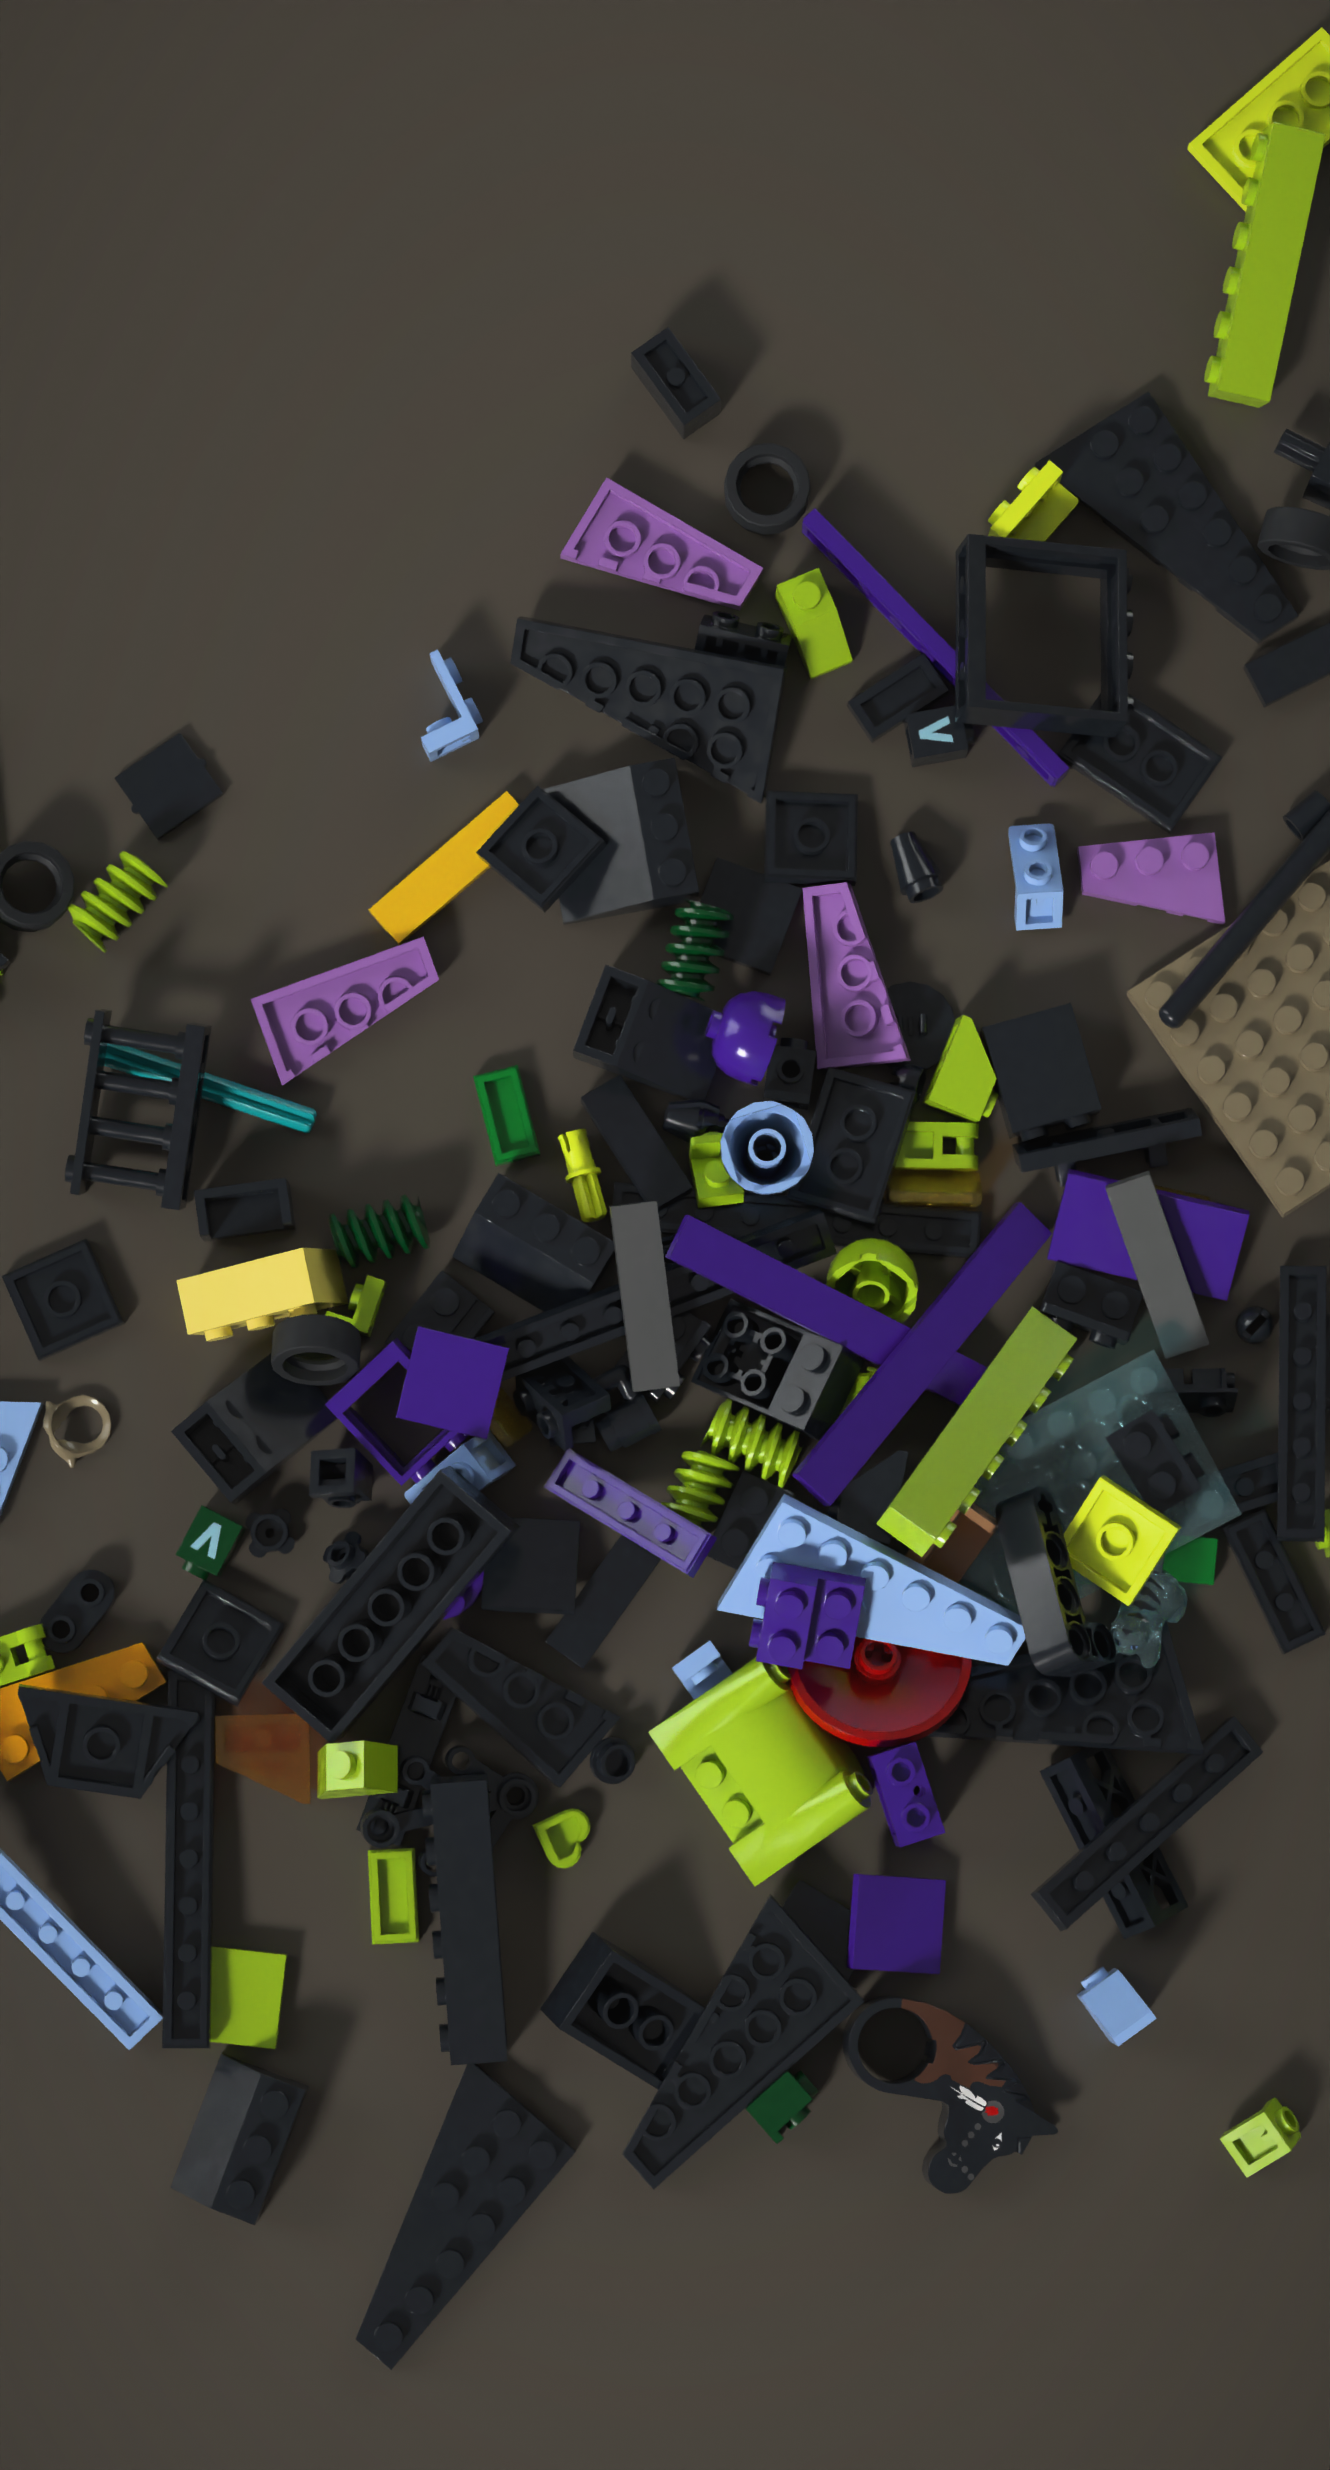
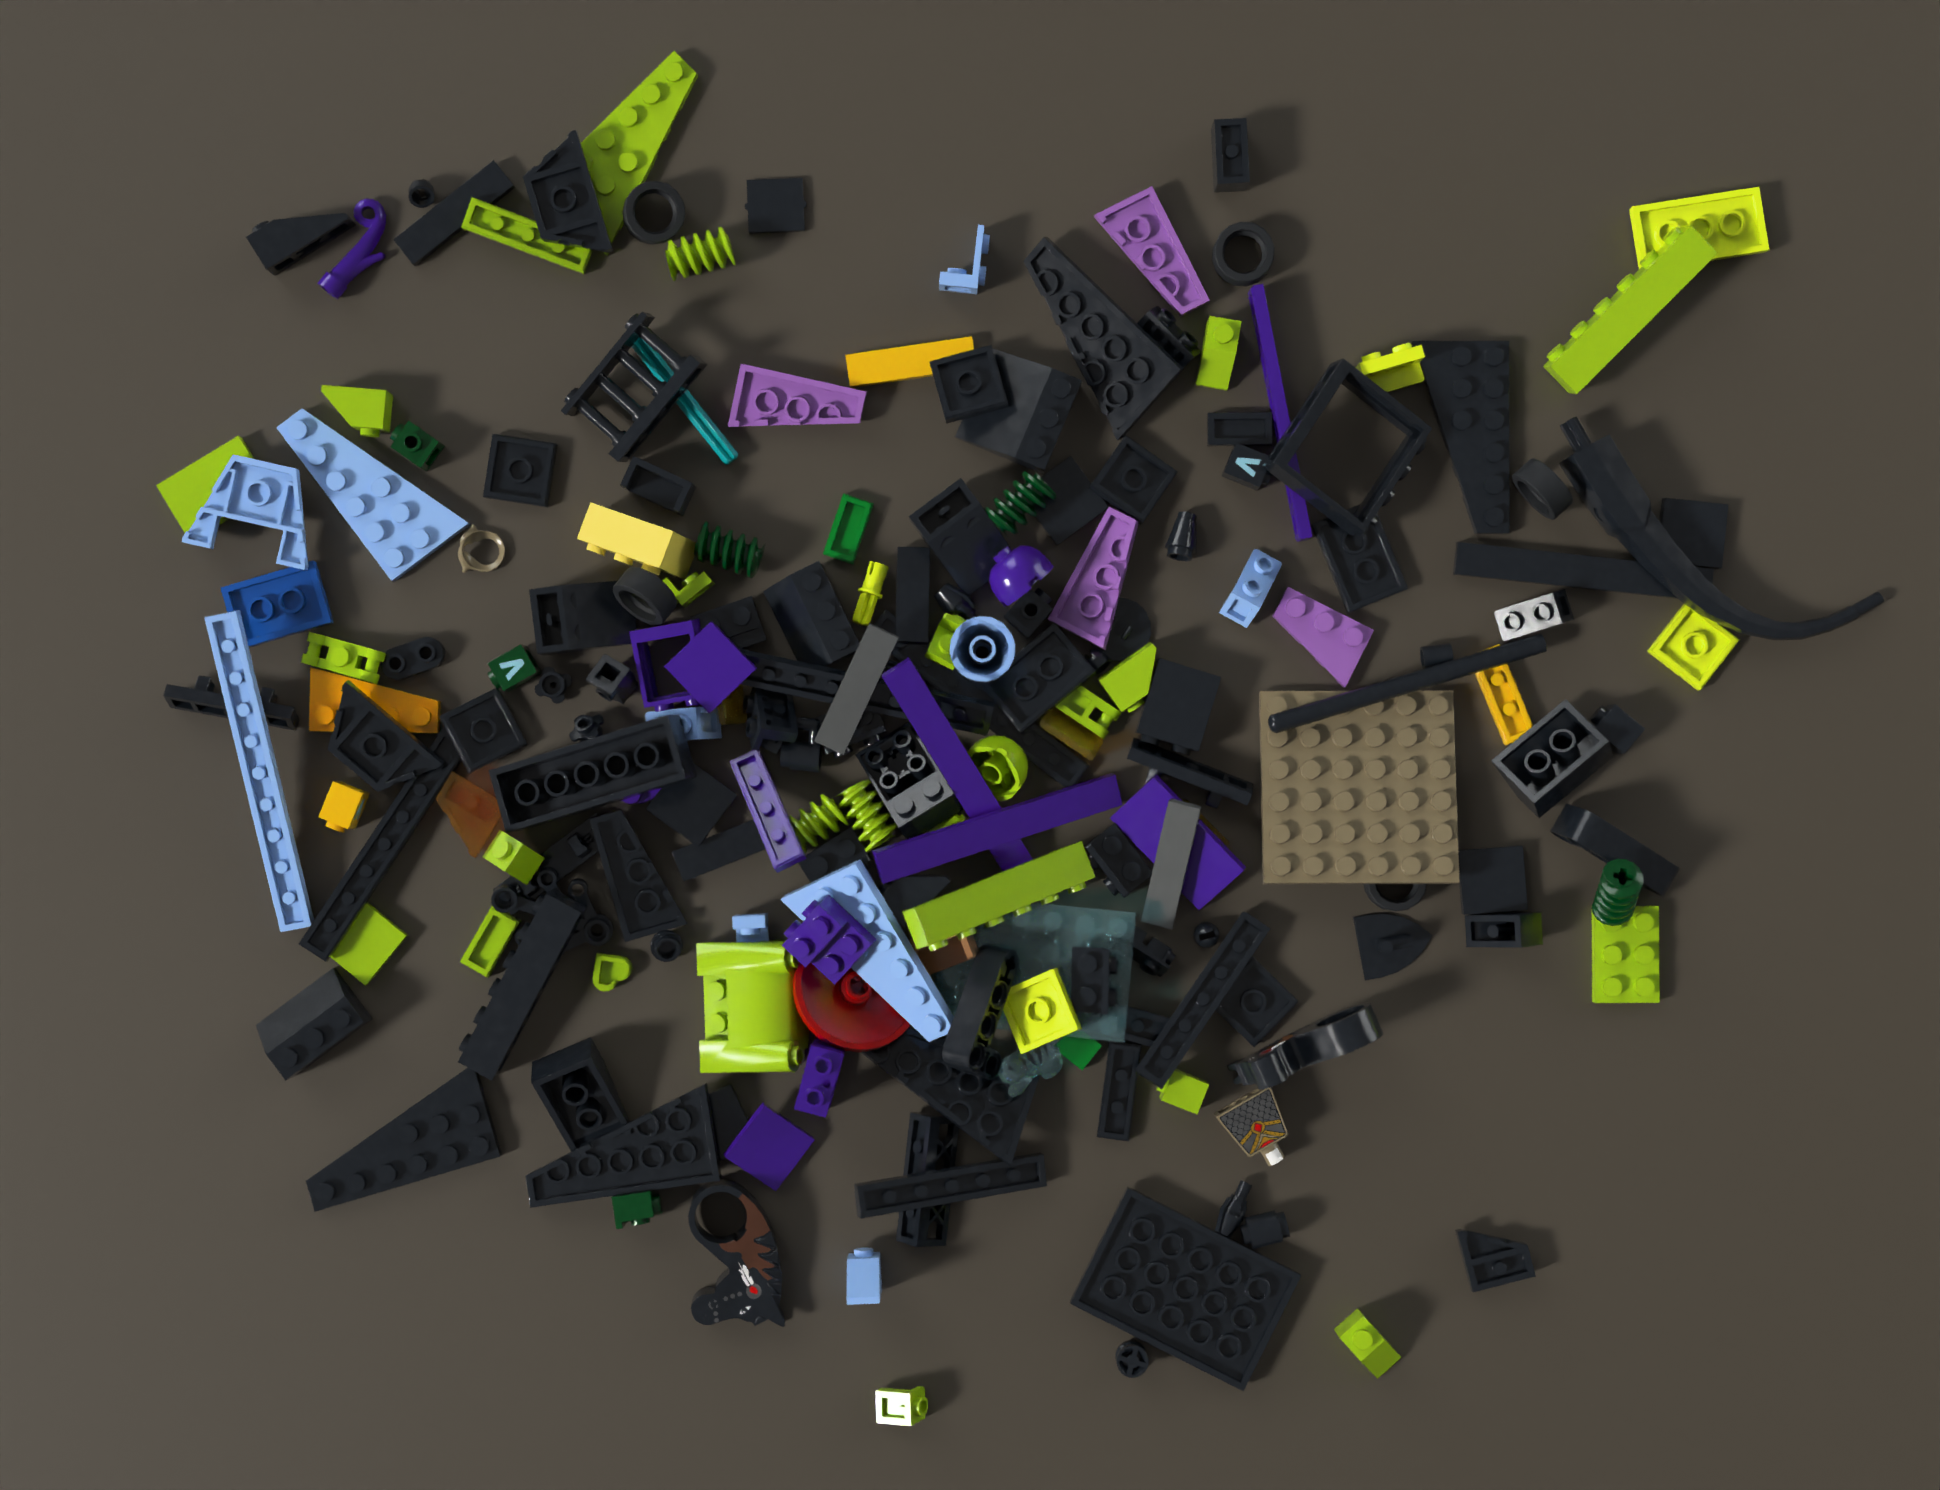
camera: 40 degrees right, 5 degrees up
none -> yellow brick [318,781,370,833]

